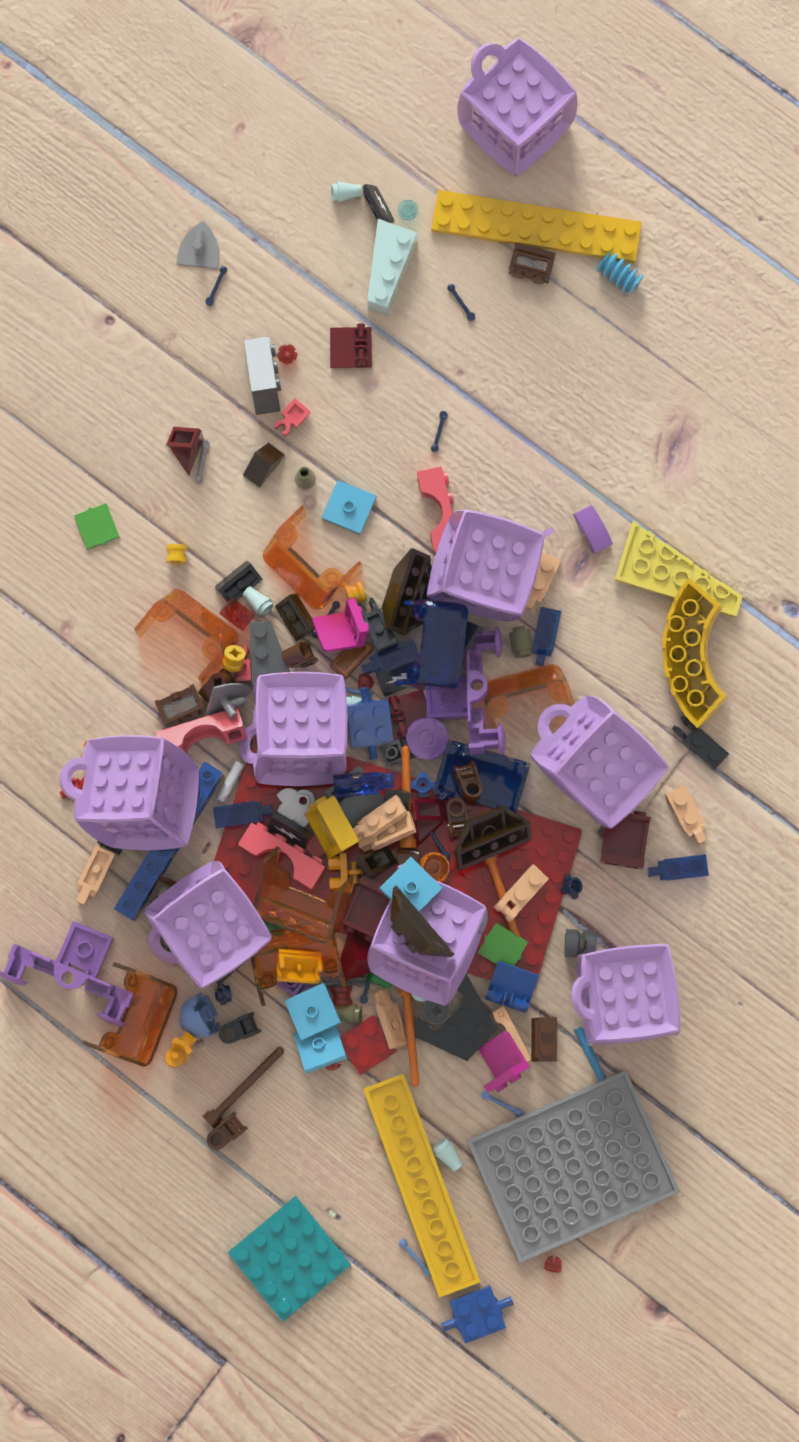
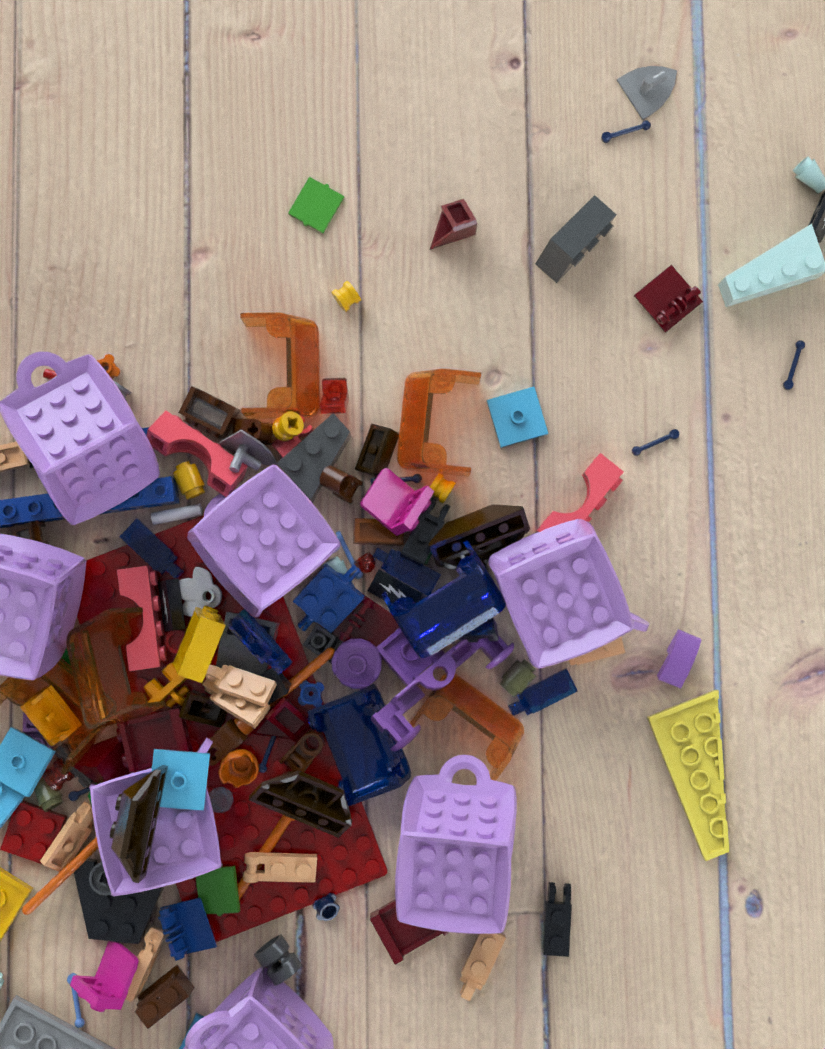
camera: 50 degrees right, 5 degrees up
light grey hinge [194,441,210,483] -> none
black slope [215,561,263,606] -> none
dark brown slope [243,442,285,488] -> none
light aqua cone [243,587,274,617] -> none
coral plate [274,398,311,437] -> none
clear red plate [277,344,297,364] -> none
olive cone [295,467,316,489] -> none
reddish brown piece [452,760,483,804] -> none
clear blue hinge [647,854,709,881] -> none
yellow brick [662,578,729,728] -> none
none -> yellow brick [173,461,205,500]

